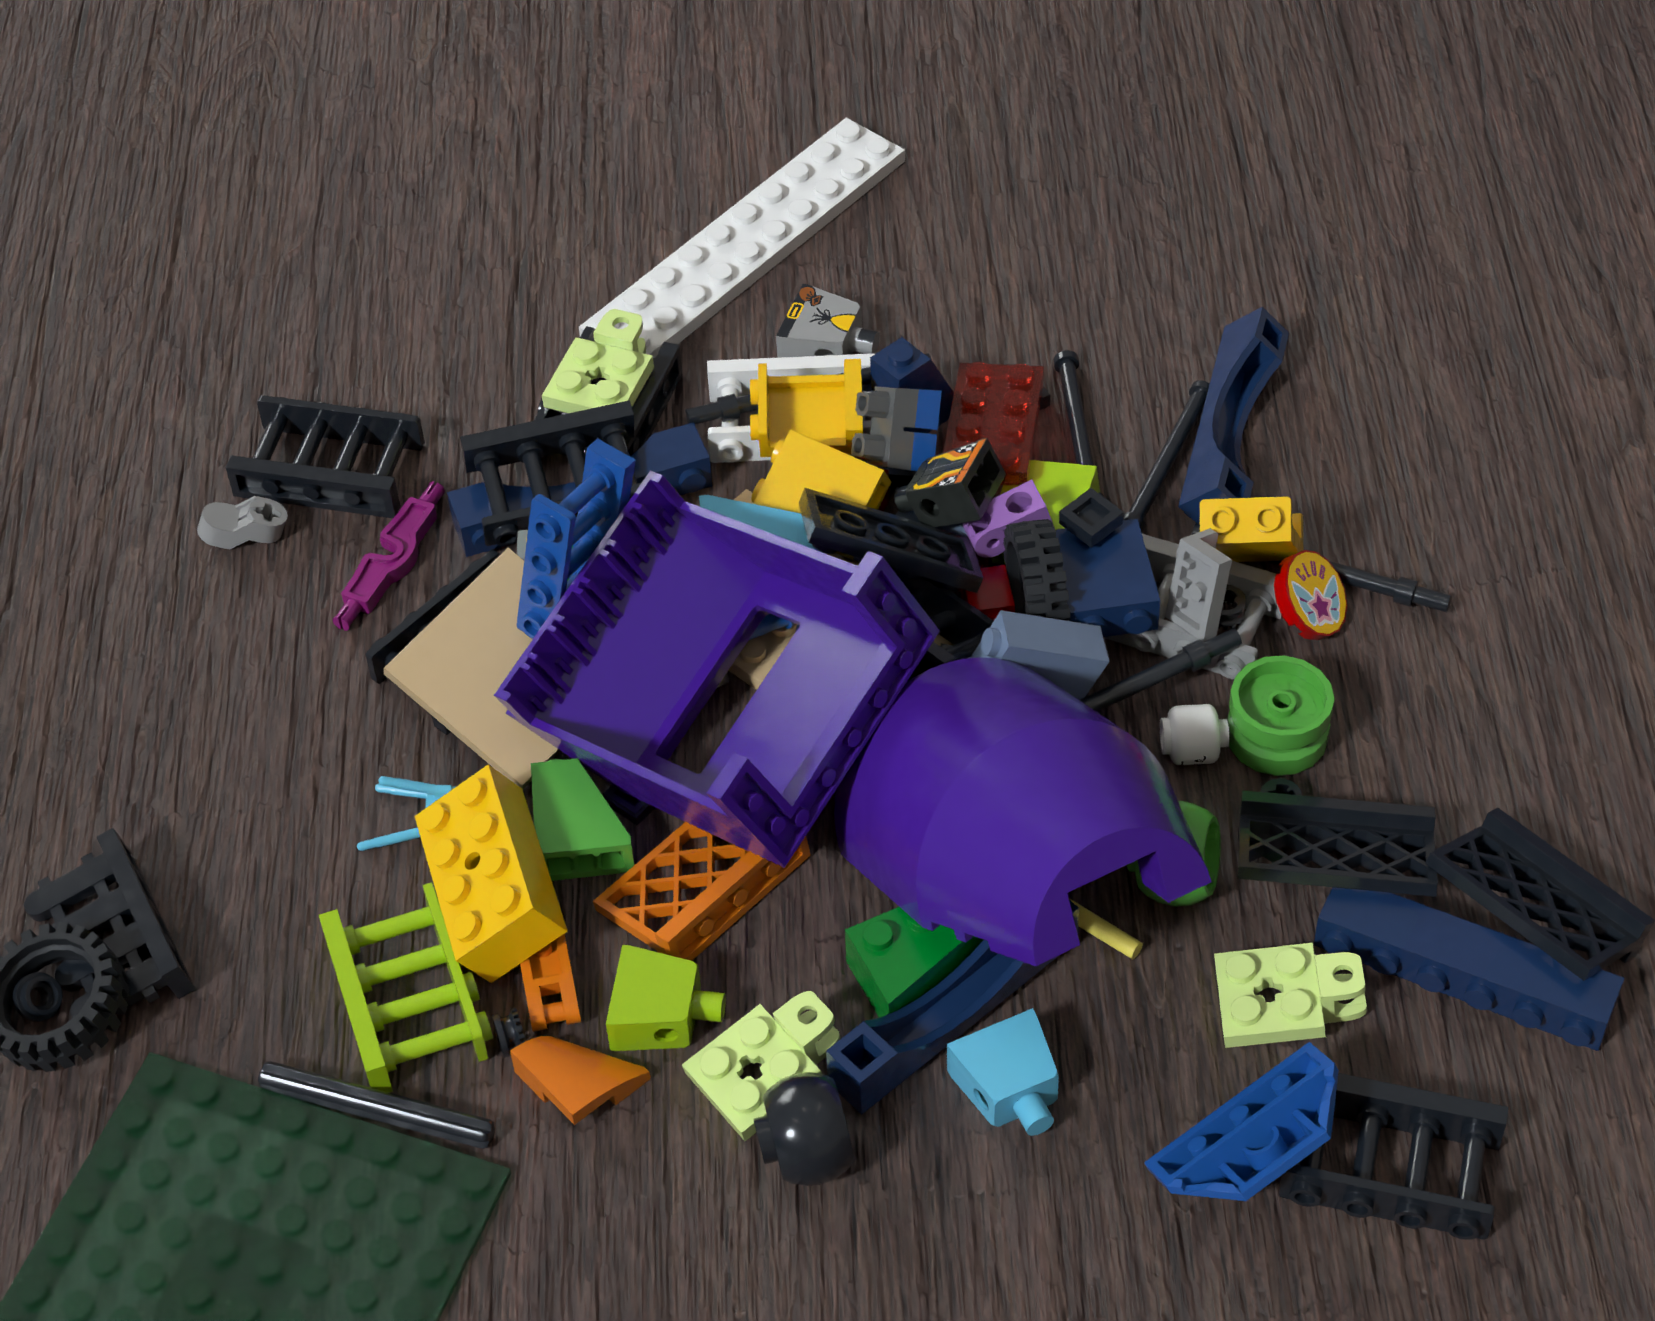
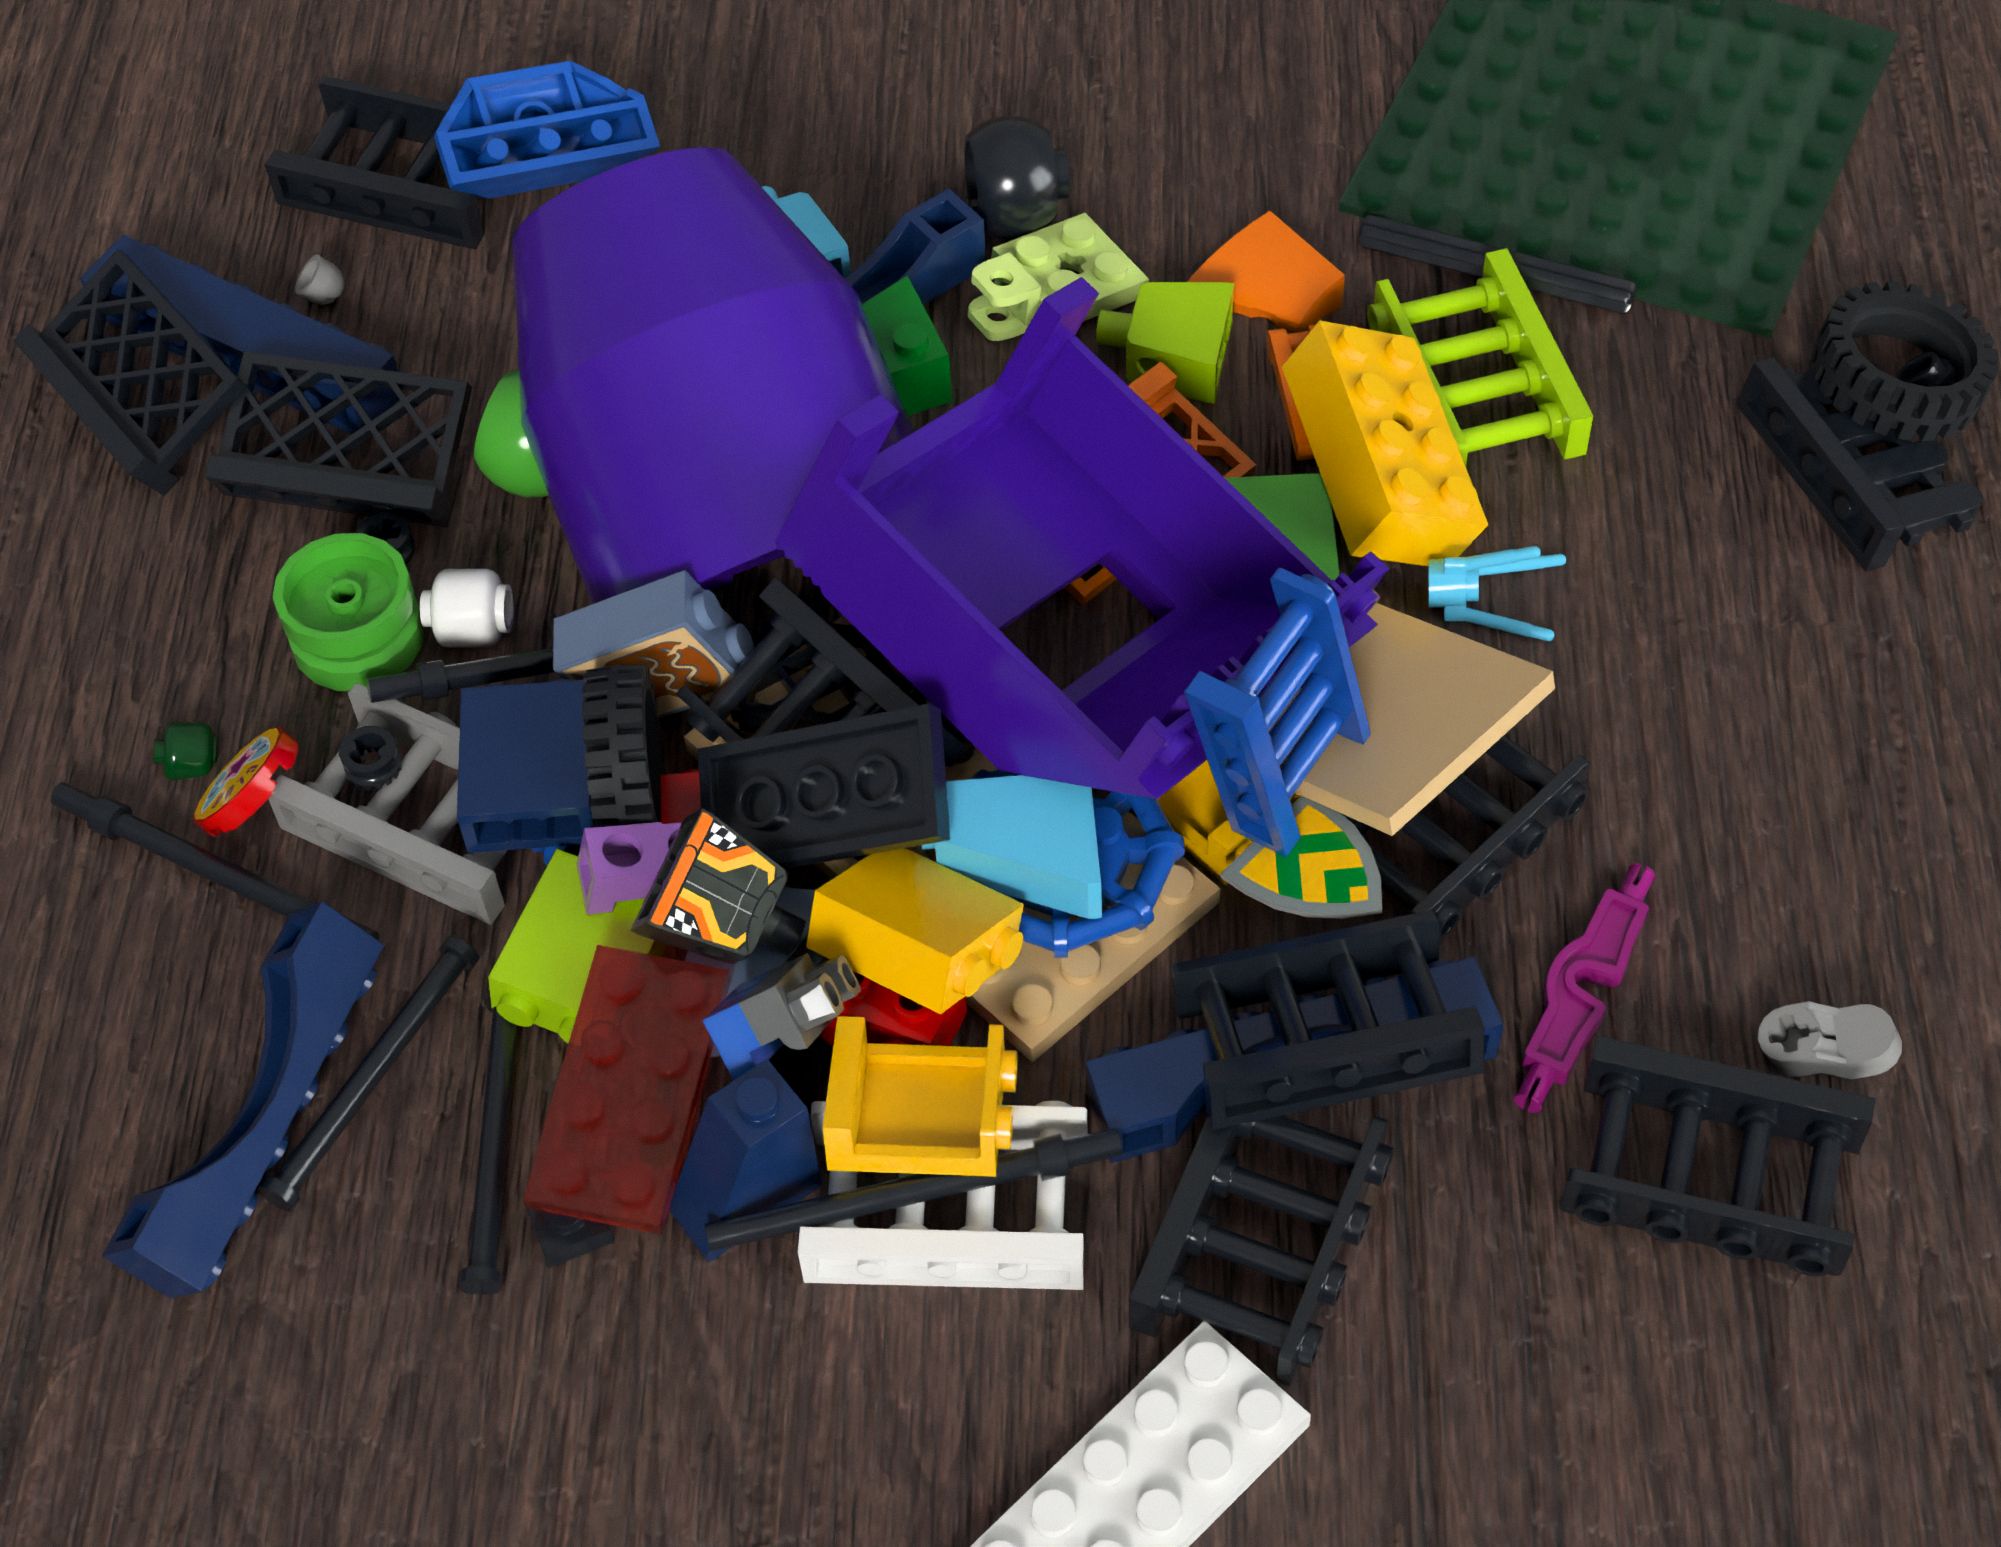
camera: 175 degrees left, 5 degrees up
black bush [492,1008,526,1058] -> none
yellowish green plate [542,309,654,413] -> none
light grey torso [776,284,880,358] -> none
black plate [1059,488,1124,548] -> none
light grey bracket [1165,528,1232,642] -> none
yellow panel [1200,496,1304,562] -> none
yellowish green plate [1214,943,1367,1048] -> none
none -> dark green piece [153,721,216,780]
none -> light grey hinge [295,255,344,305]

